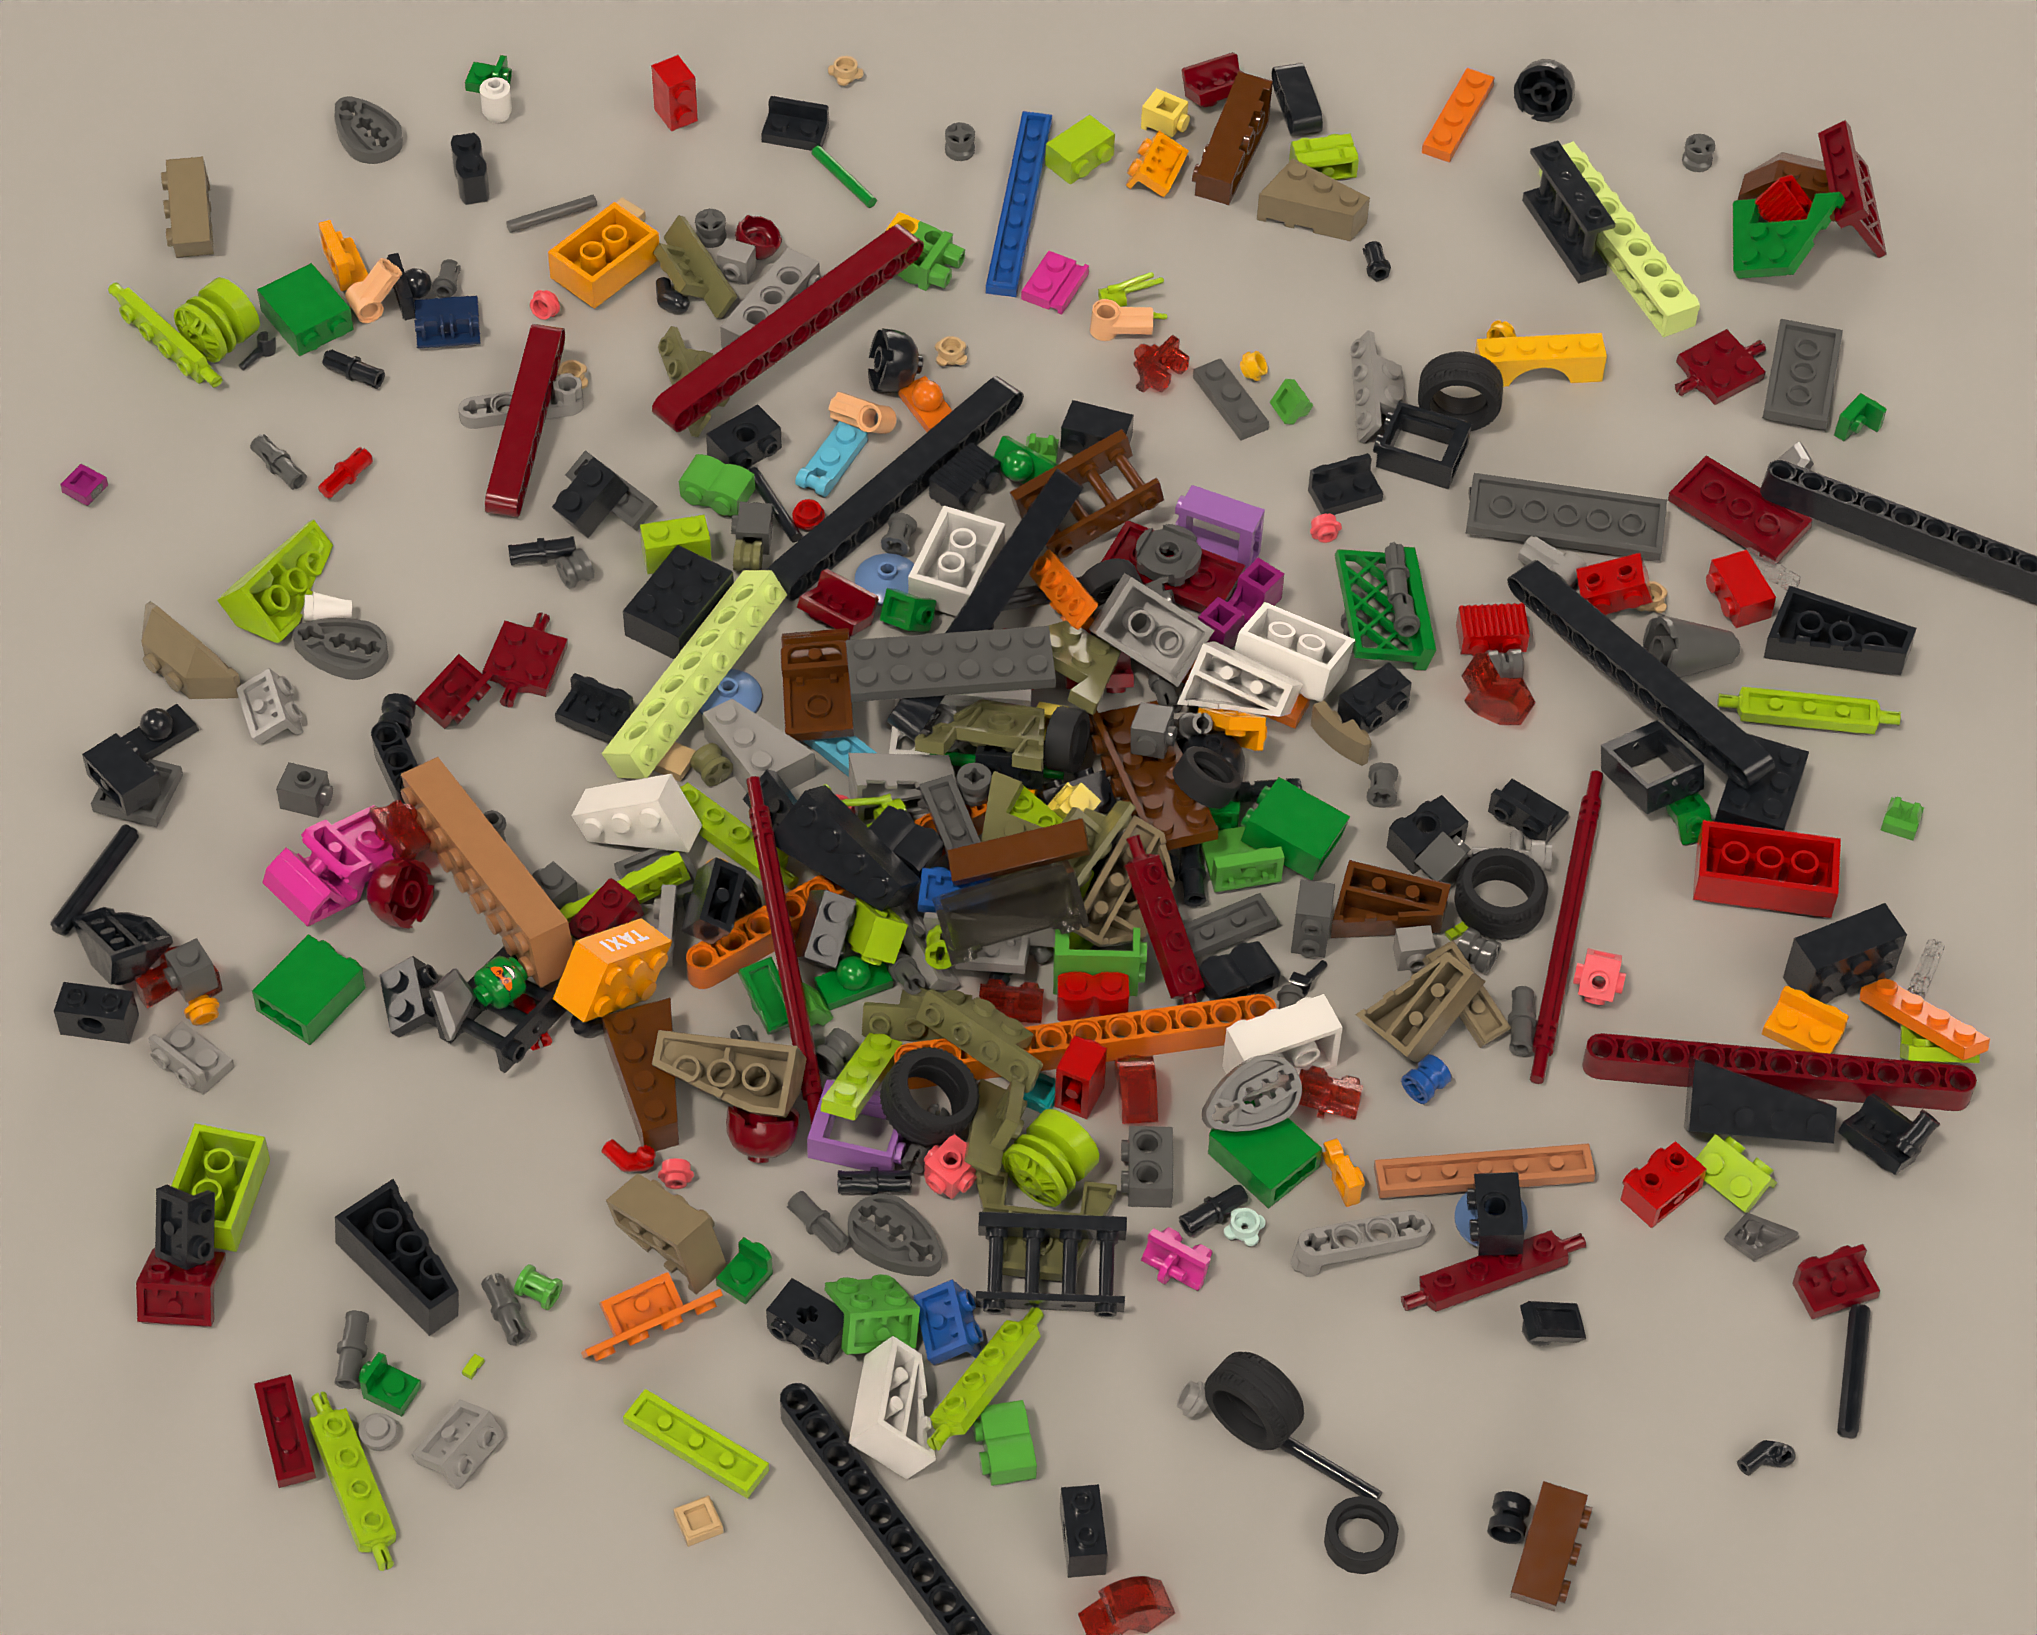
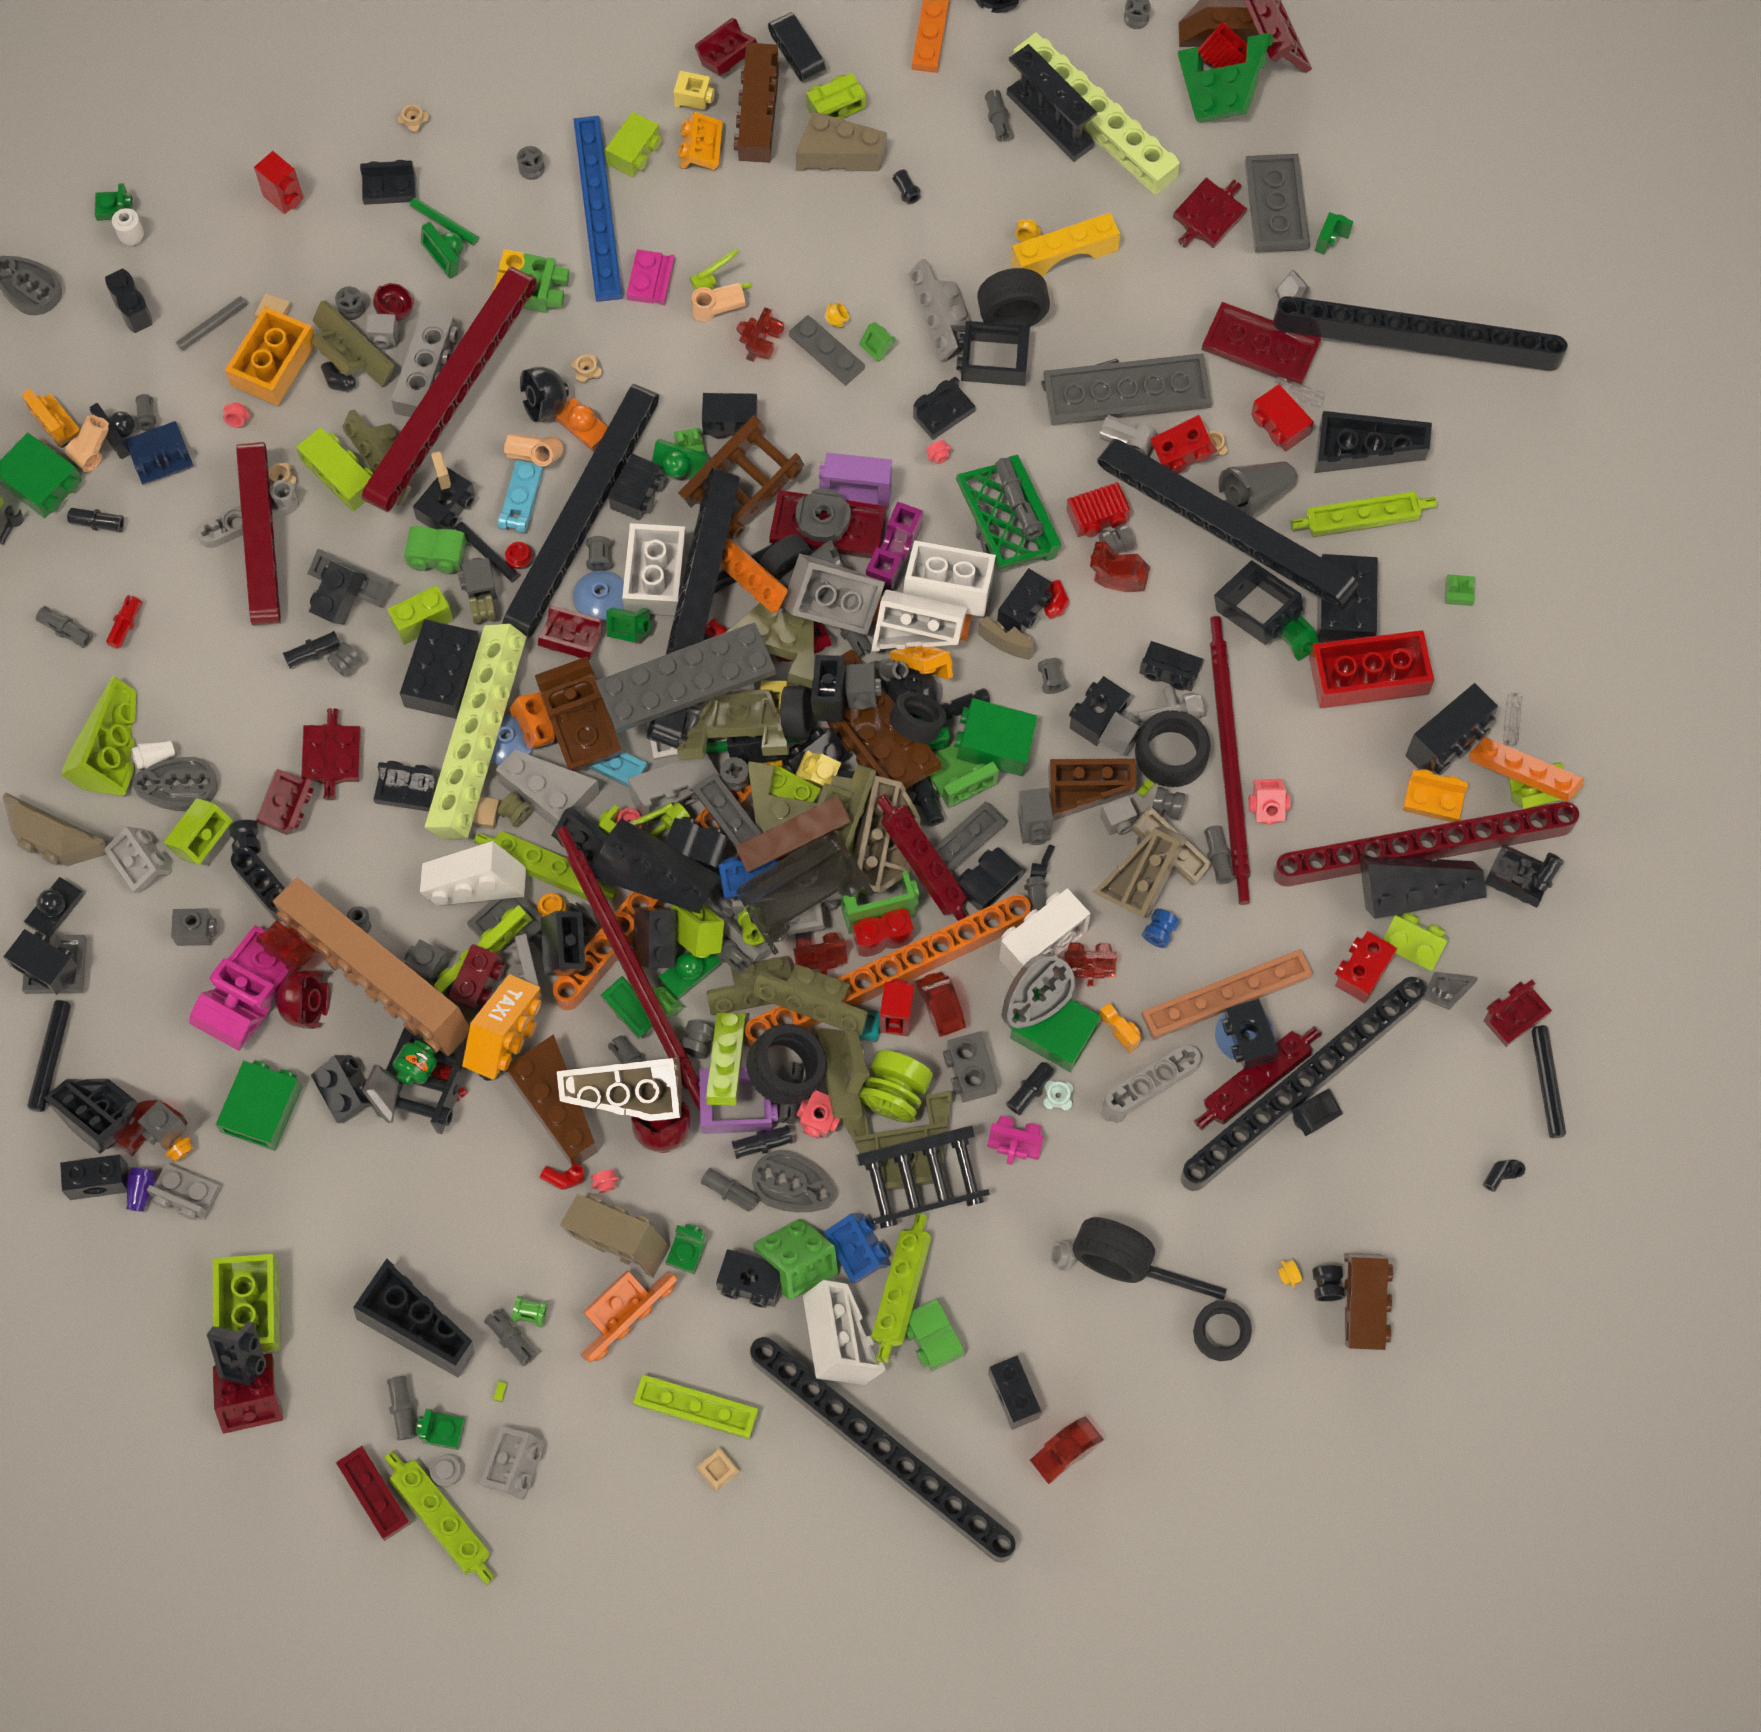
camera: 15 degrees left, 15 degrees up
none -> dark purple cone [126,1167,157,1212]
none -> lime brick [163,798,233,865]
none -> lime brick [296,427,373,512]
none -> green tile [420,222,464,278]
none -> tan tile [431,451,451,490]
none -> orange leg [509,692,555,749]
none -> black brick [811,655,846,722]
none -> dark grey pin [985,90,1012,141]
none -> red arm [1044,580,1069,619]
none -> black beam [1181,977,1426,1191]
none -> yellow plate [1277,1259,1302,1288]

